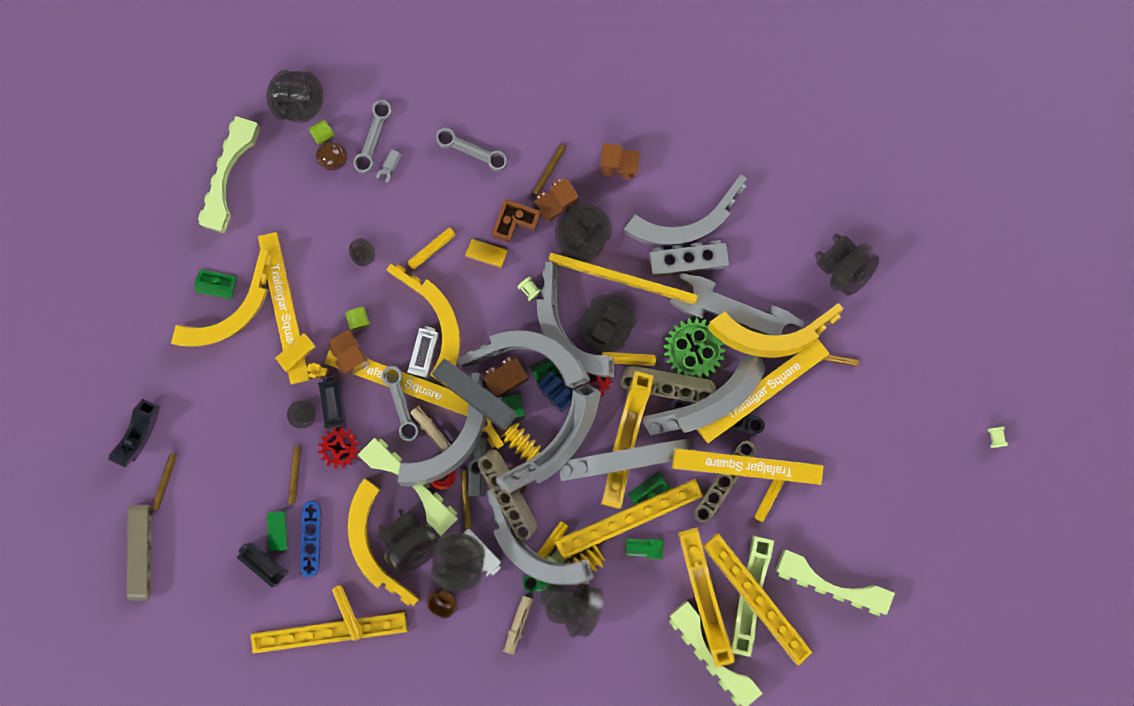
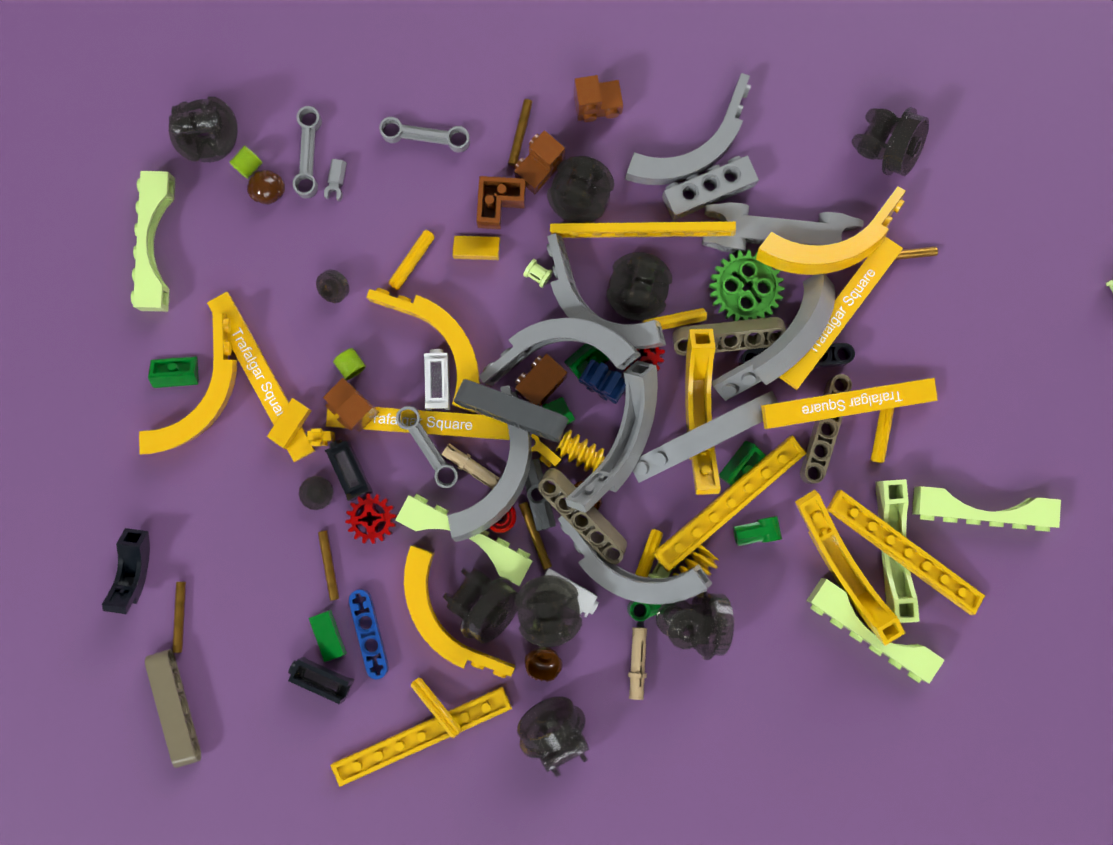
camera: 15 degrees left, 0 degrees up
none -> clear smoke piece [517,697,590,777]

